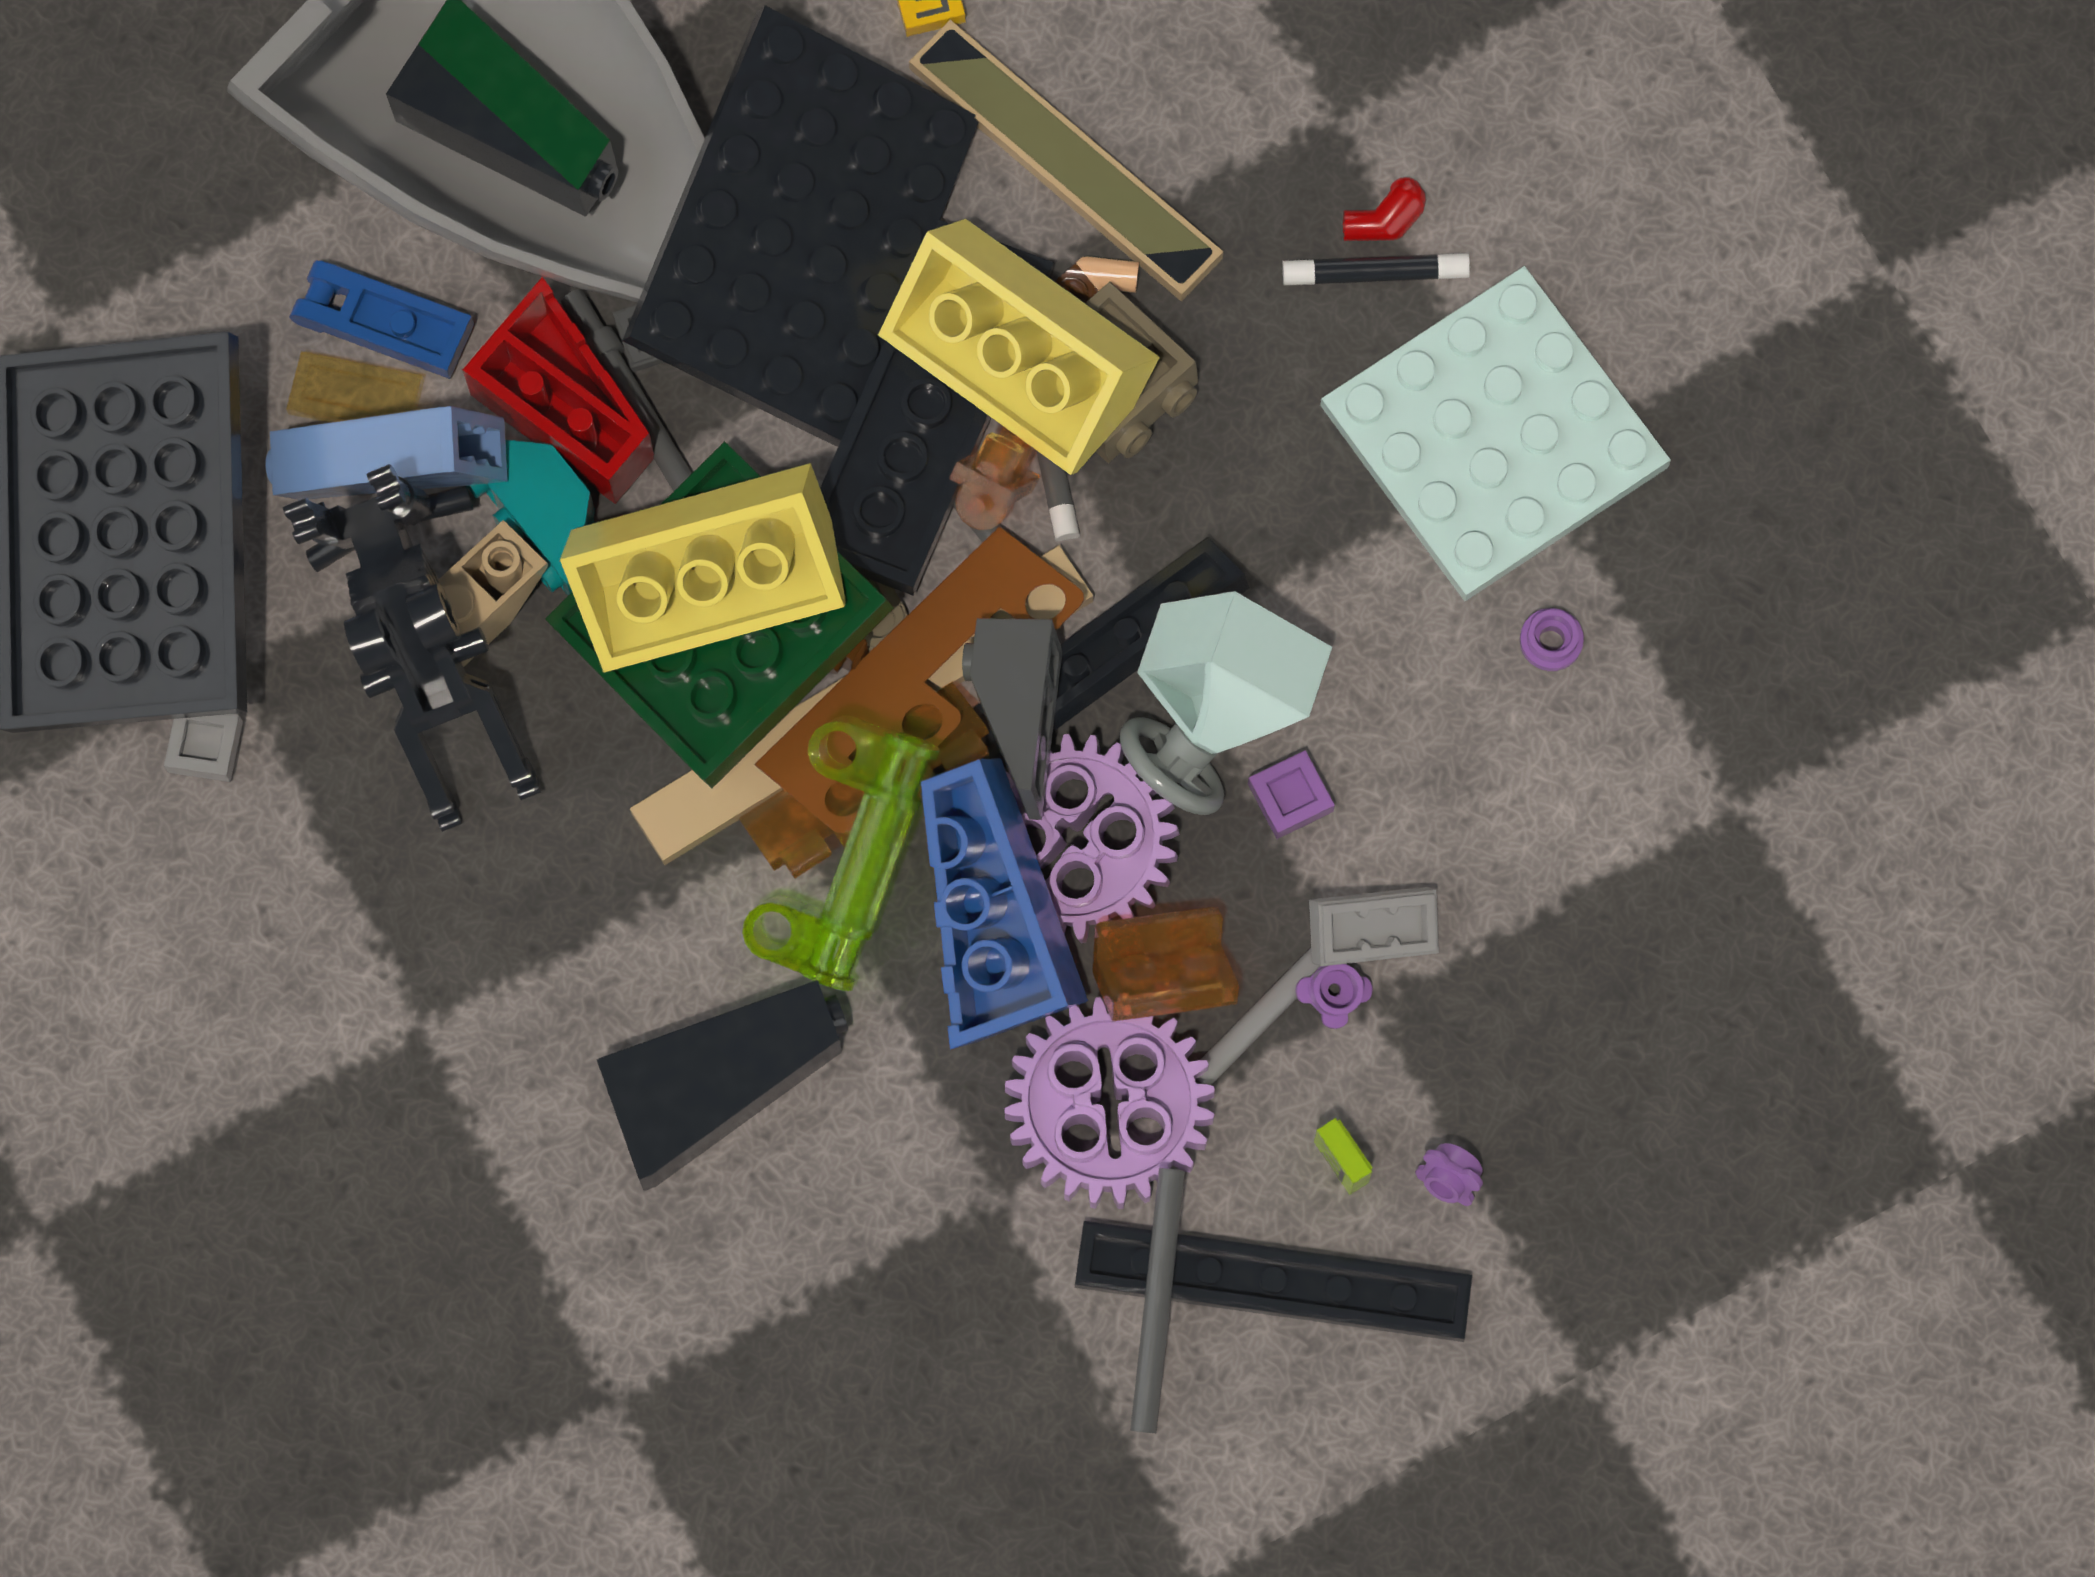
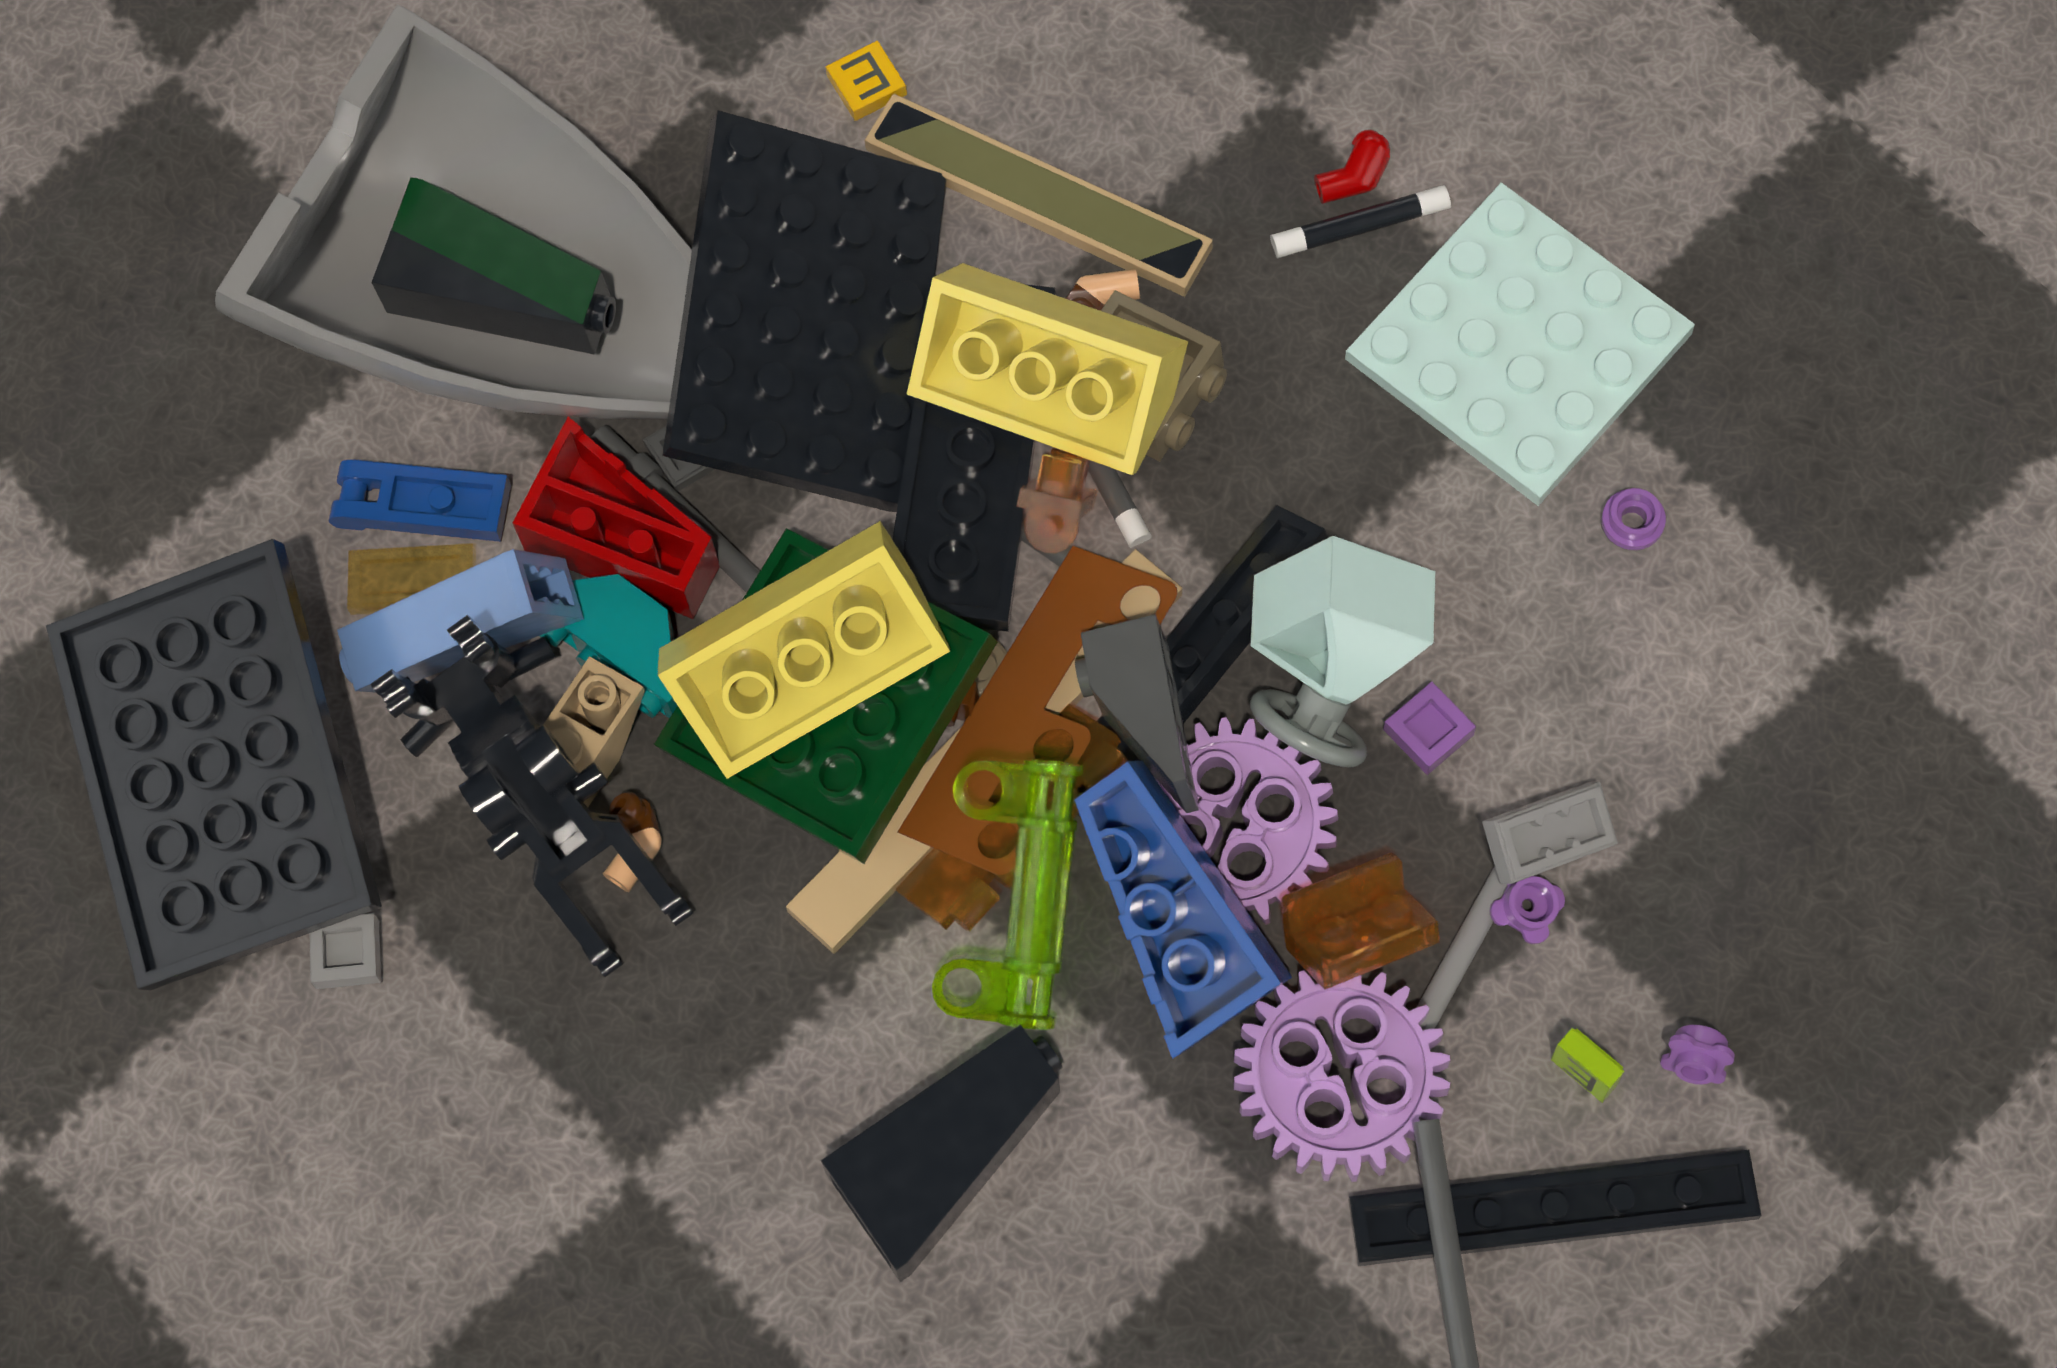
camera: 10 degrees left, 5 degrees down
none -> arm [603,792,662,892]

